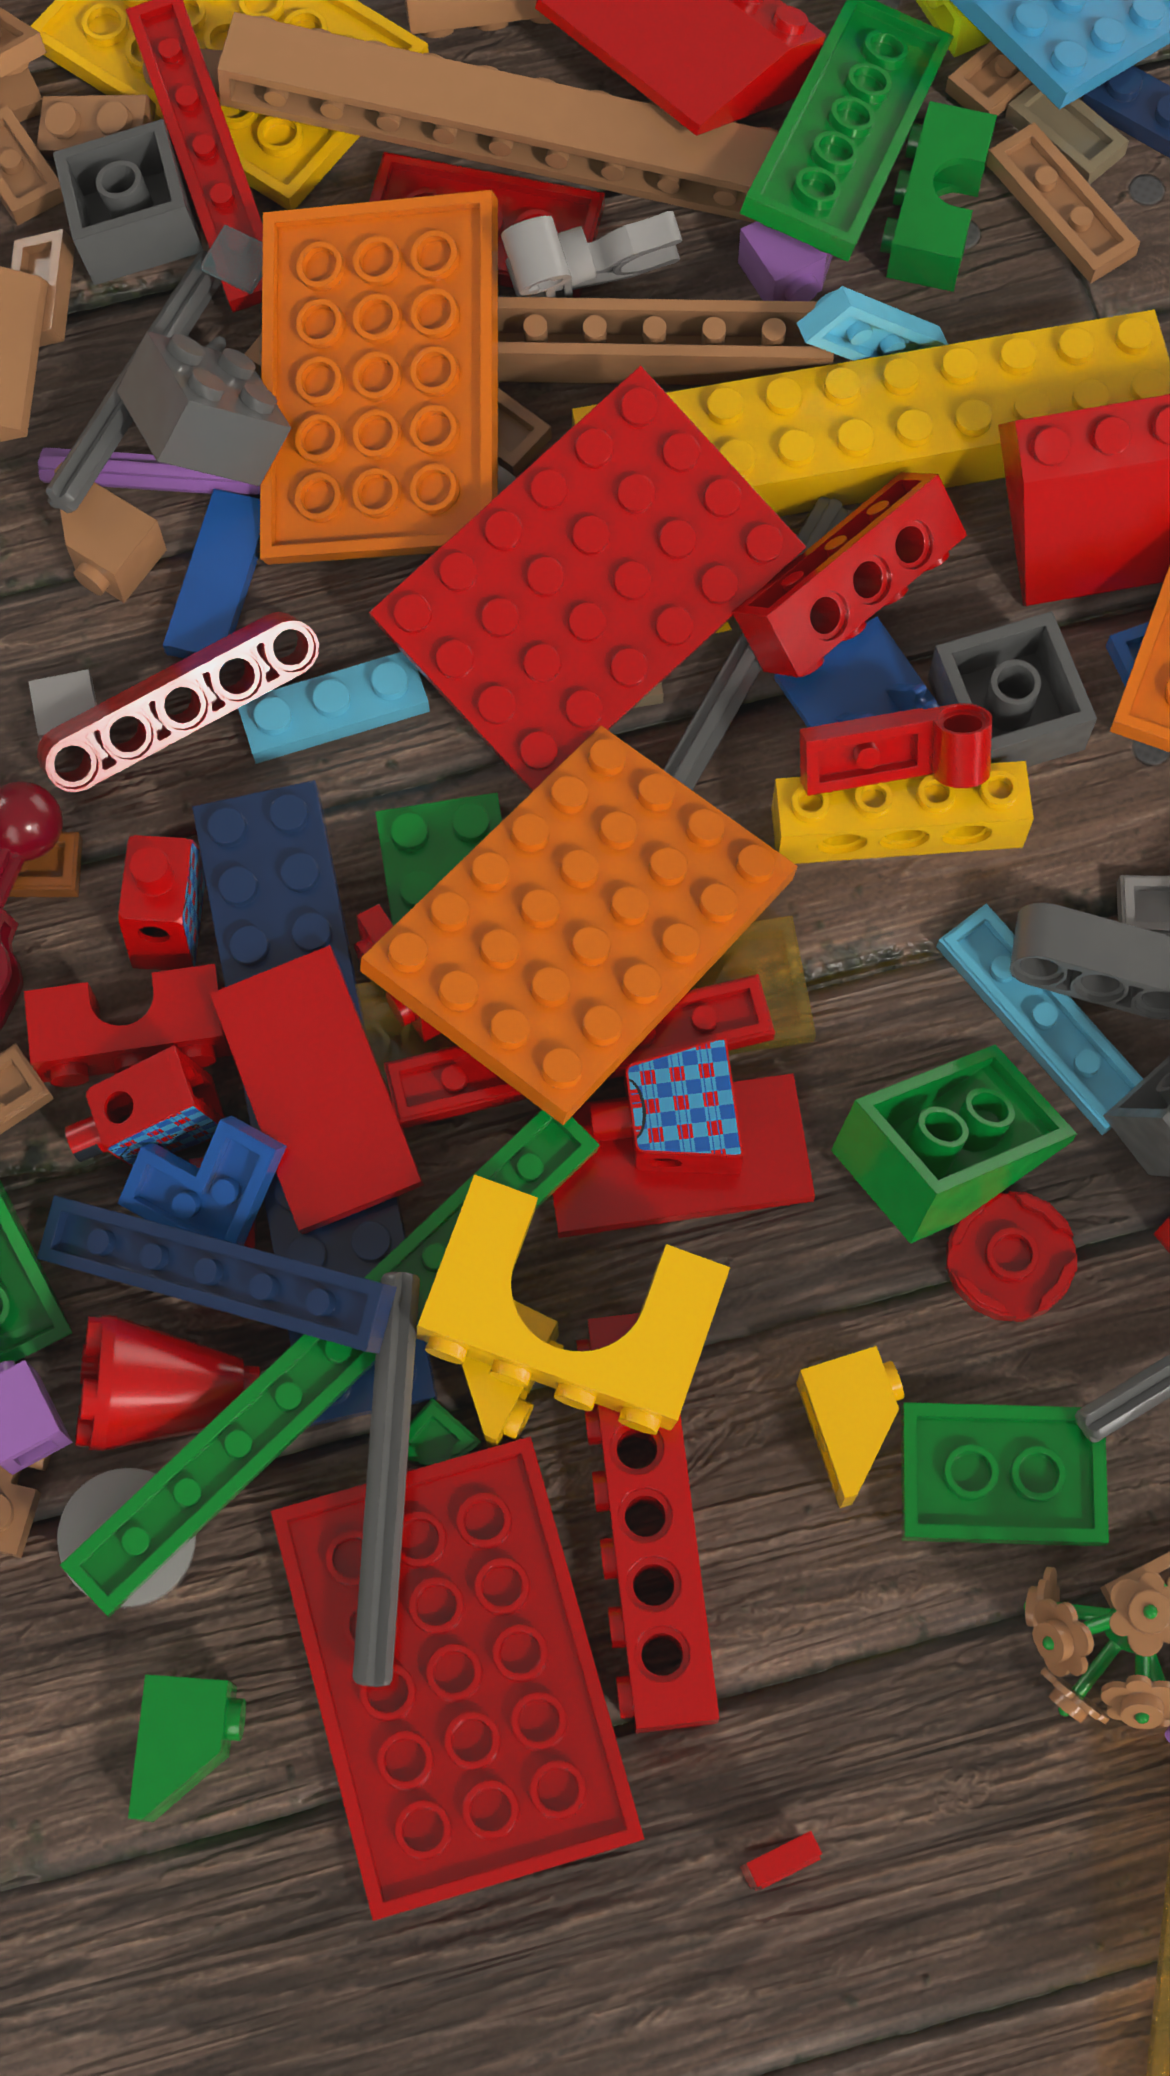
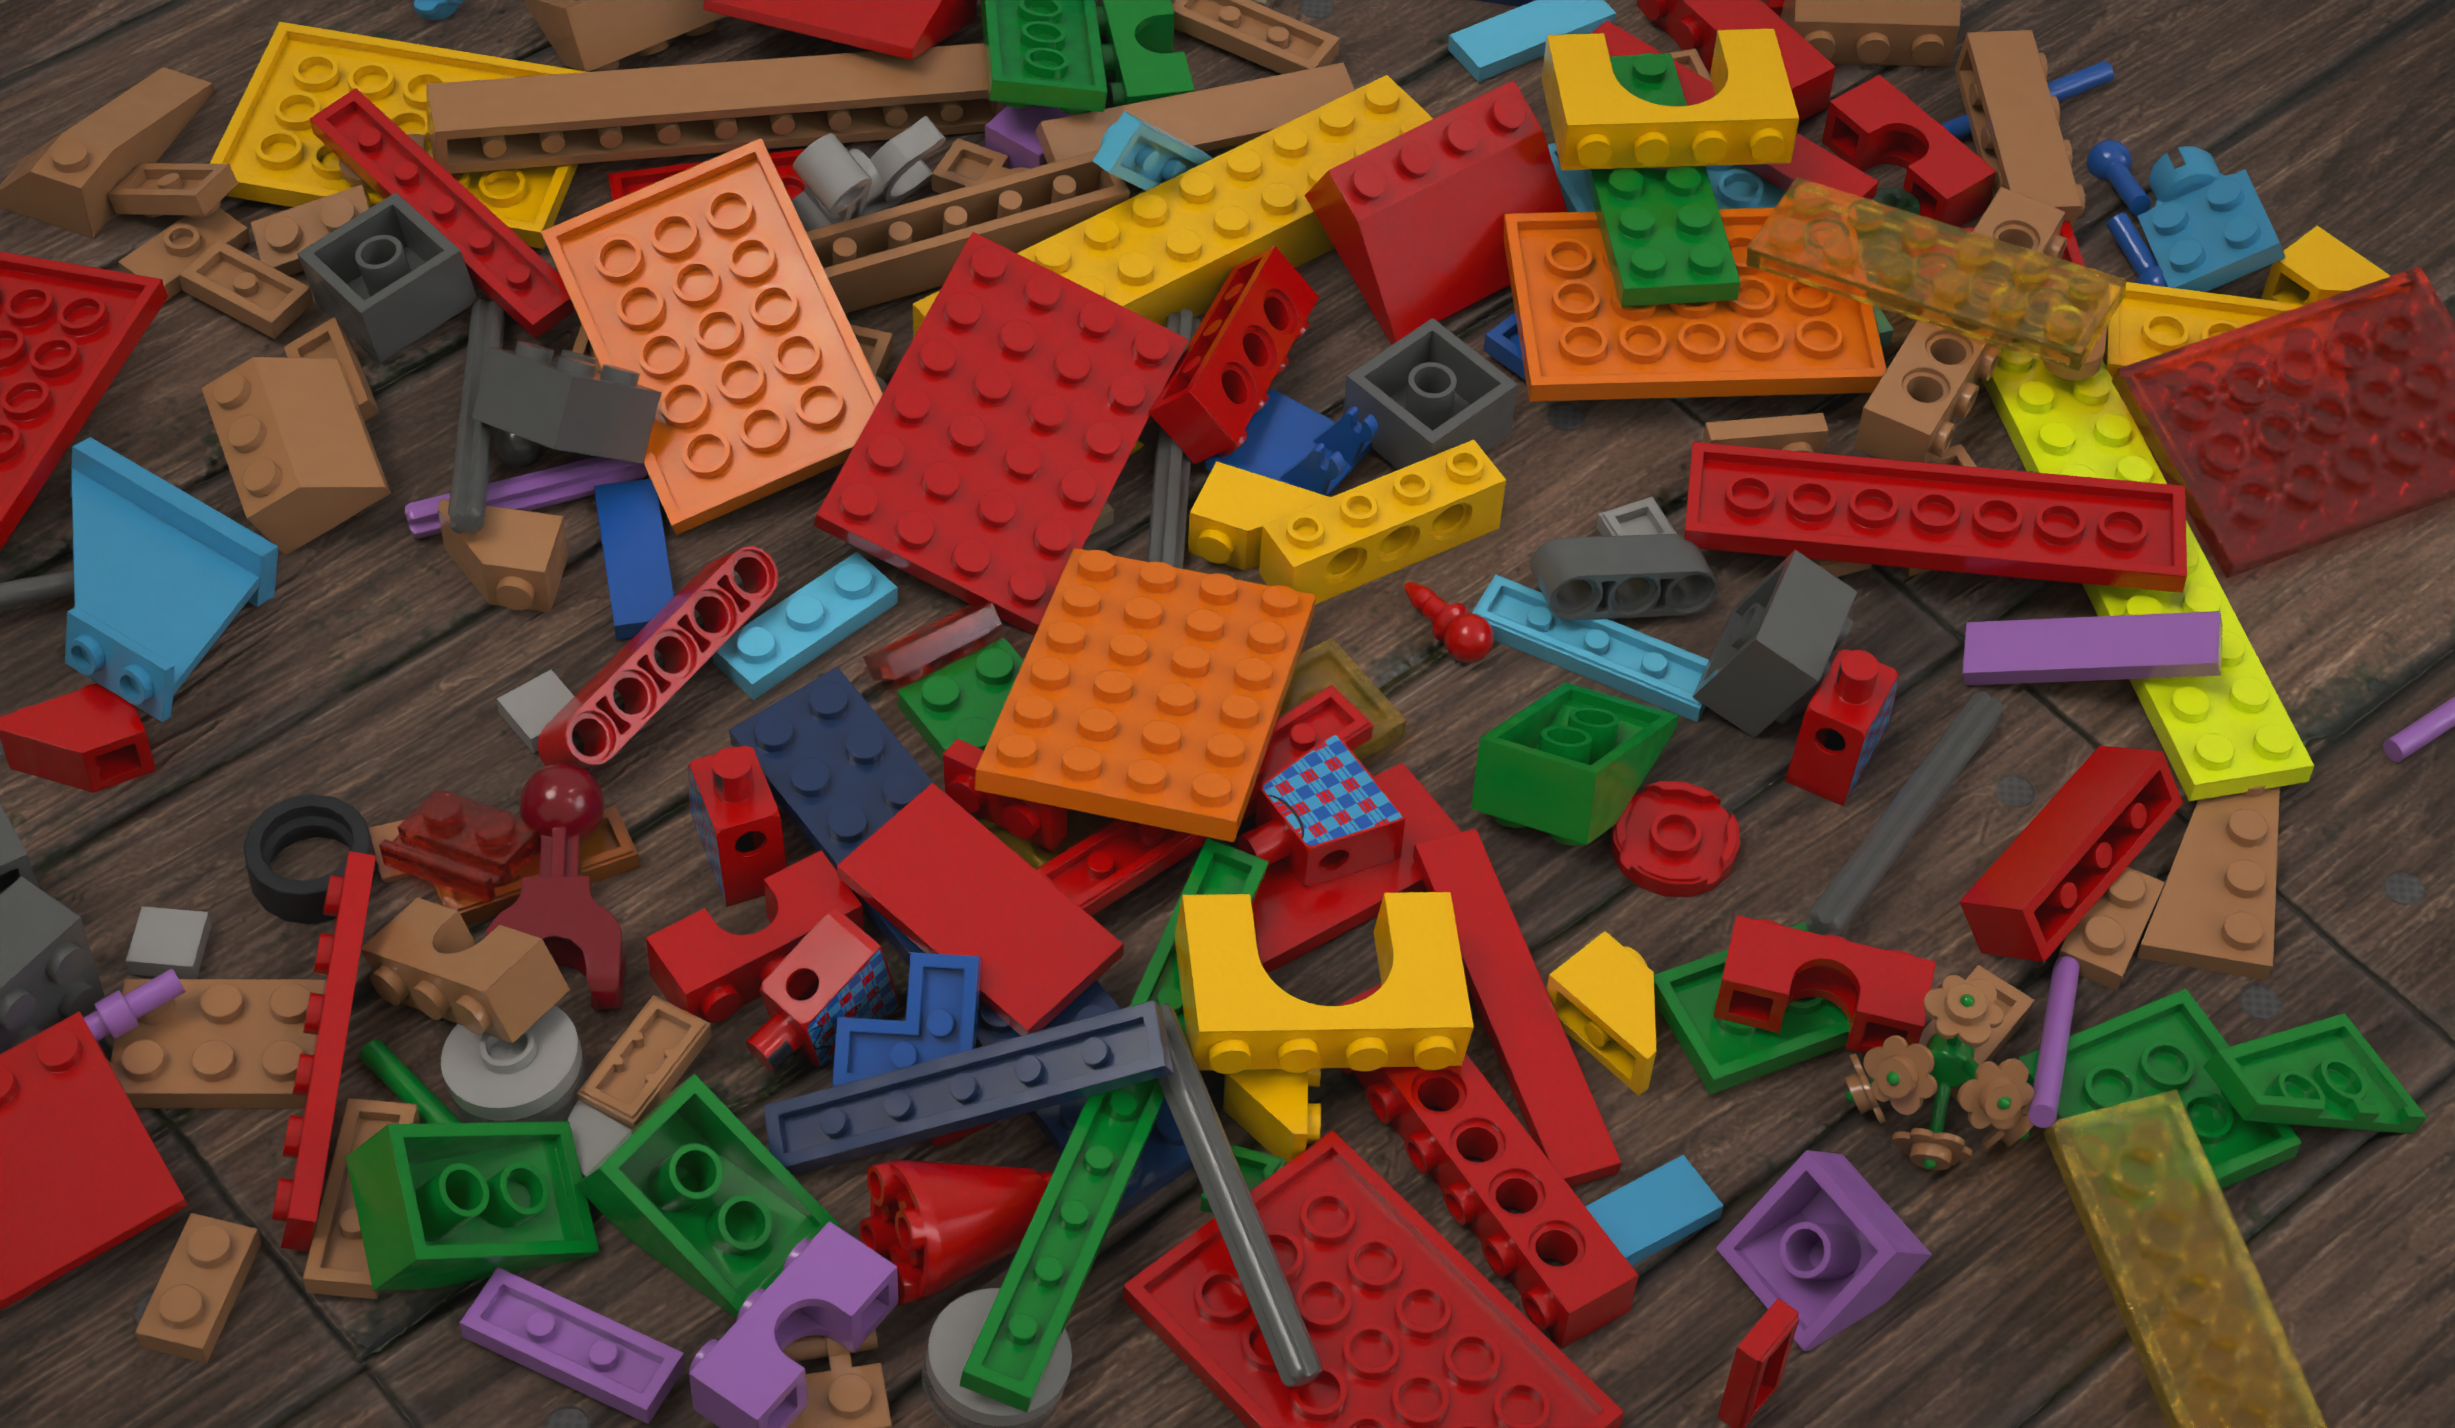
camera: 30 degrees left, 20 degrees down
clear light blue piece [201,225,263,294] -> none
red plate [800,703,992,796] -> none
none -> clear red plate [863,603,1002,686]
none -> medium nougat plate [932,138,1030,194]
none -> medium nougat tile [1035,62,1355,164]
none -> yellow slope [1188,461,1330,571]
none -> red bar [1404,582,1494,663]
none -> red tile [1413,829,1622,1187]
none -> dark azure tile [1585,1154,1724,1266]
none -> red arch [1713,915,1936,1053]
none -> medium lavender slope [1716,1150,1932,1351]

